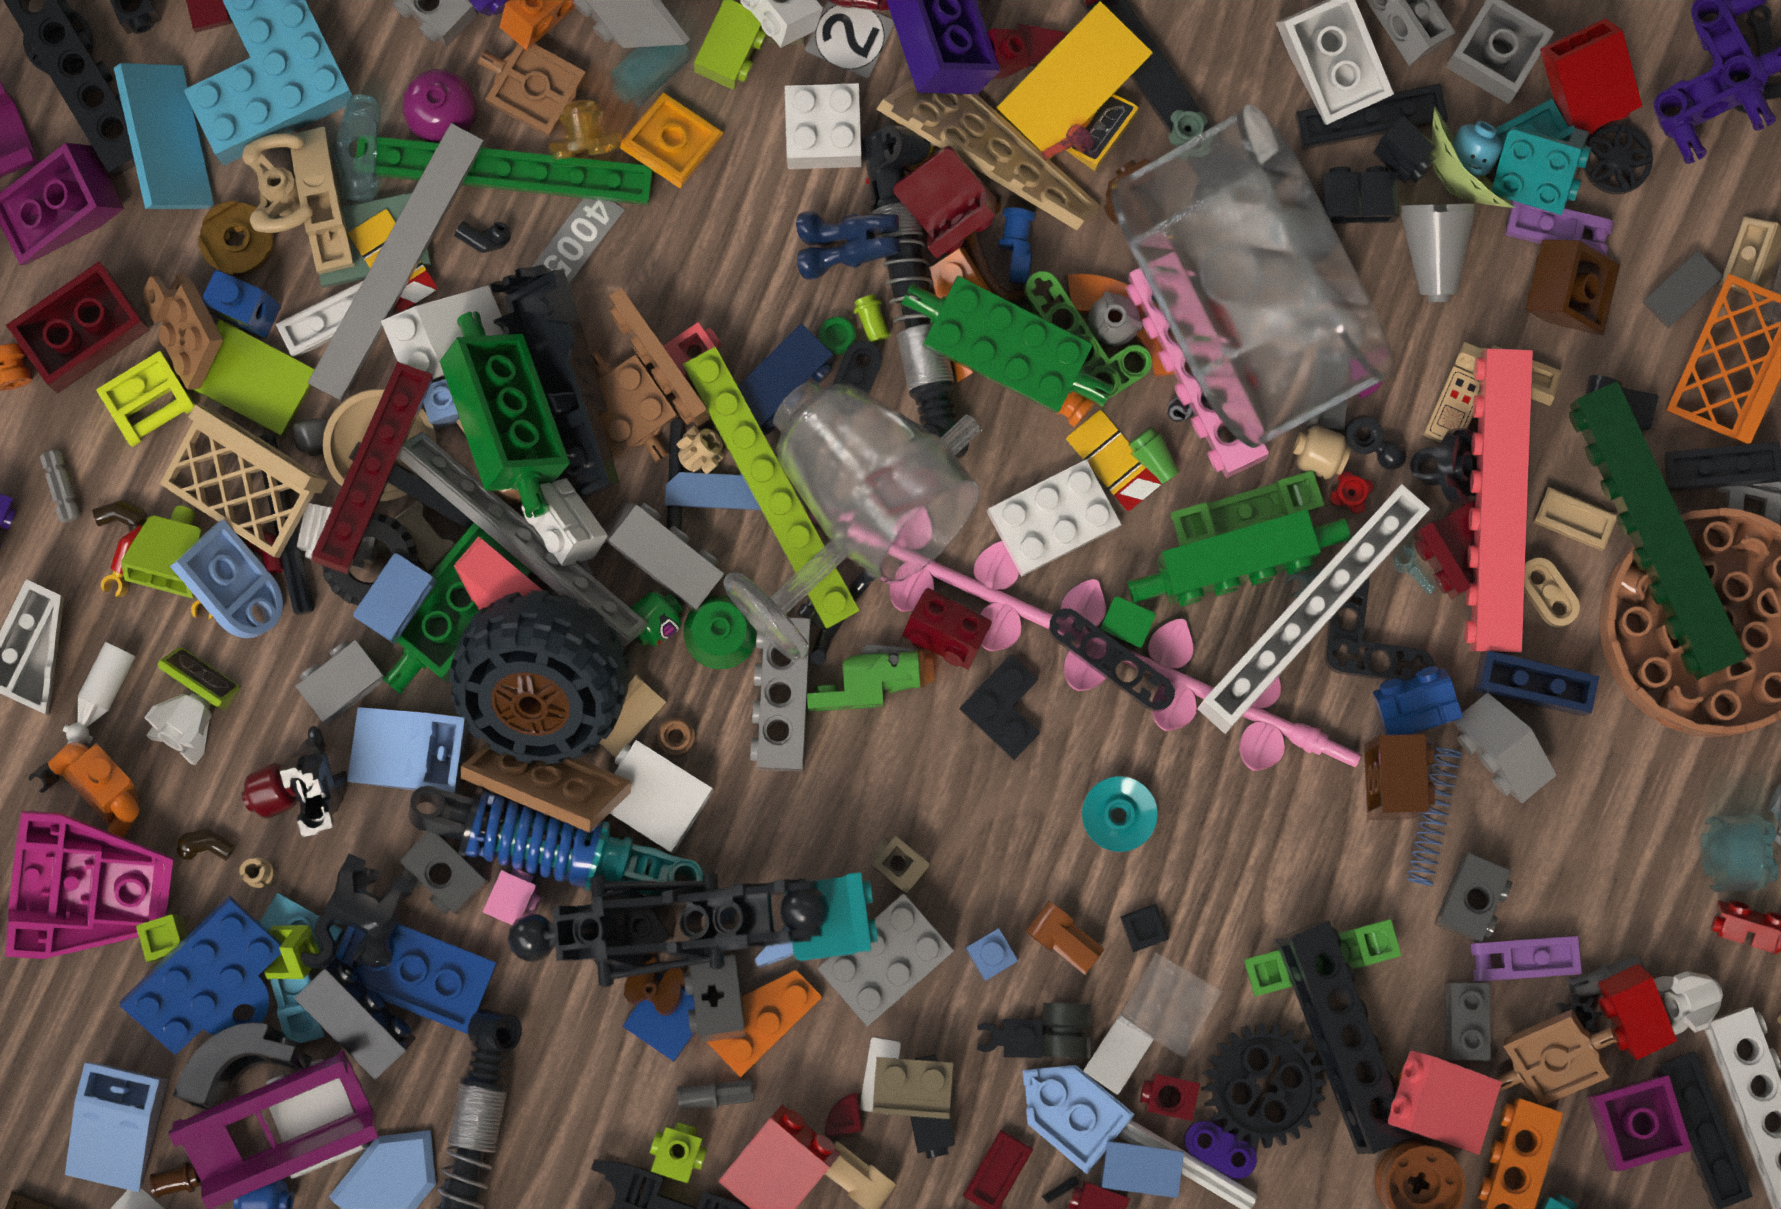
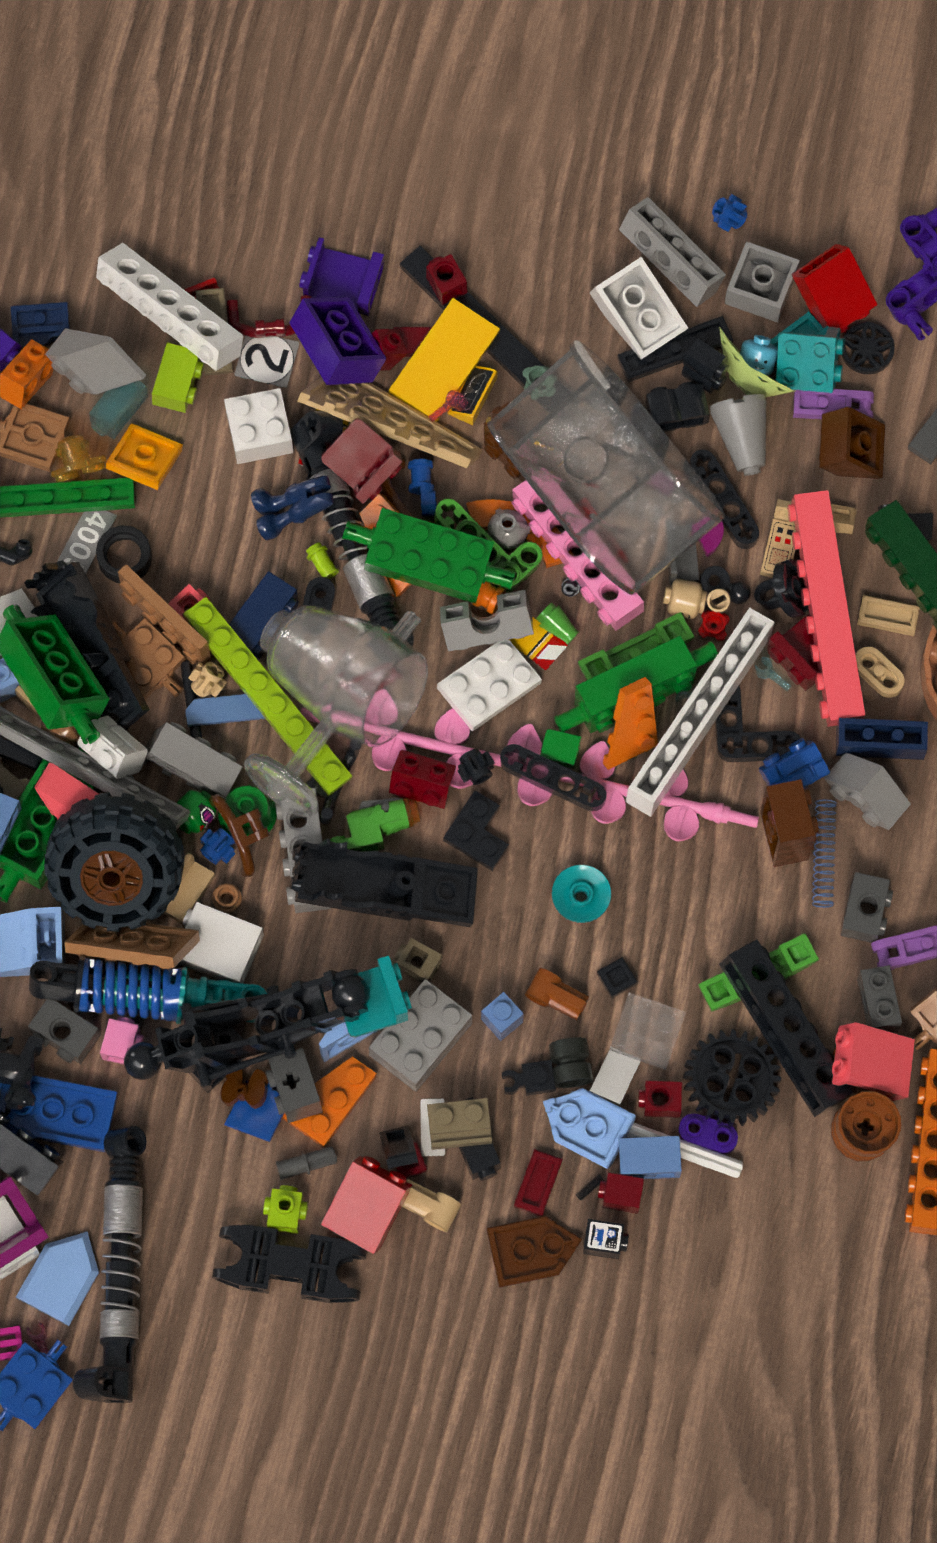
camera: 10 degrees left, 10 degrees down
green tile [819,317,856,356] -> none
none -> black tyre [96,525,152,583]
none -> blue gear [200,828,236,865]
none -> reddish brown piece [209,794,270,877]
none -> black piece [290,839,478,927]
none -> black tile [379,1126,418,1169]
none -> light grey arch [440,590,534,652]
none -> black gear [458,748,495,785]
none -> orange wing [602,677,658,770]
none -> black beam [689,449,759,549]
none -> tan hinge [707,588,731,612]

